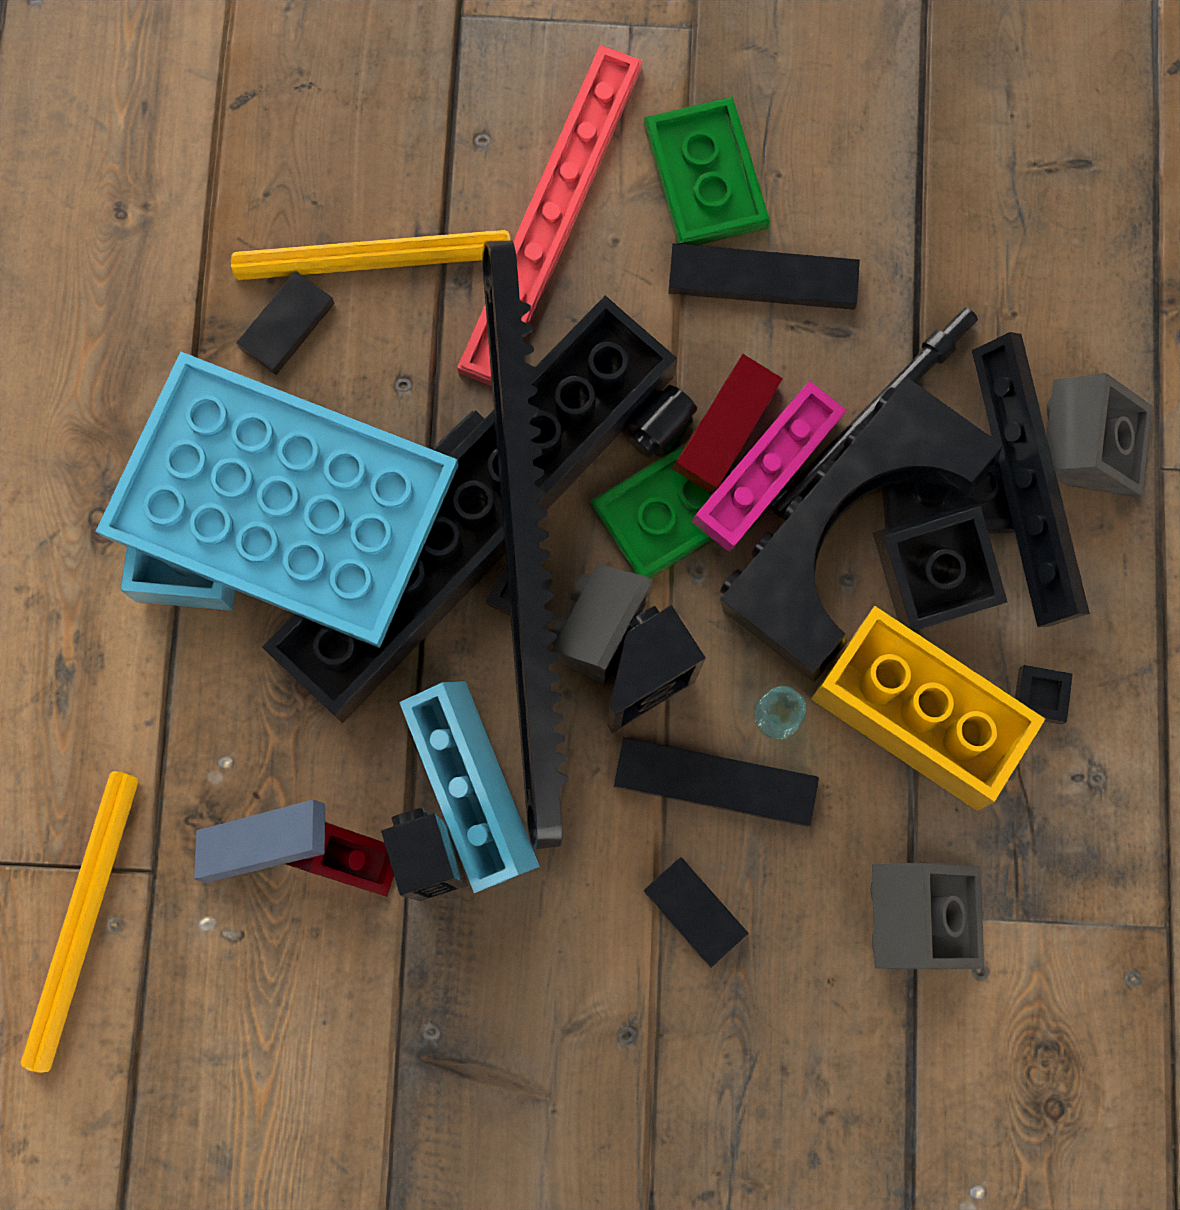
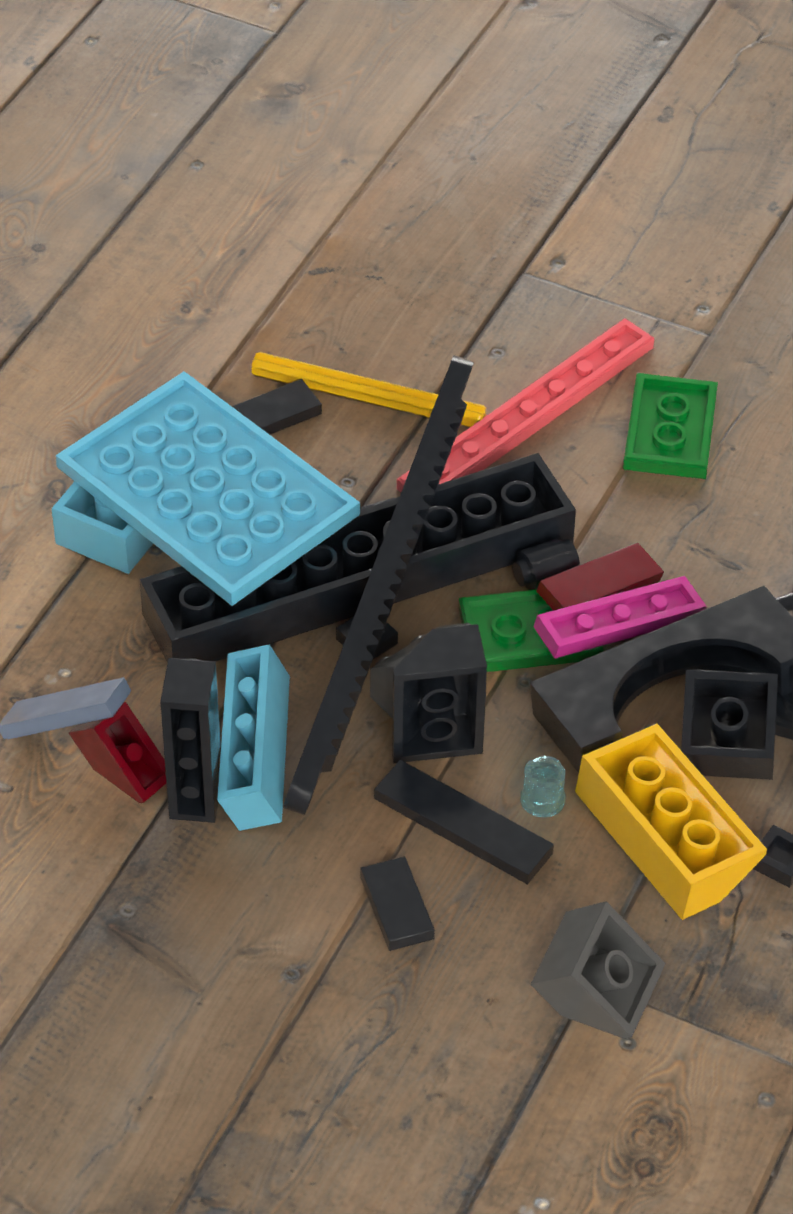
camera: 25 degrees right, 30 degrees down
black tile [668,243,860,310] -> none

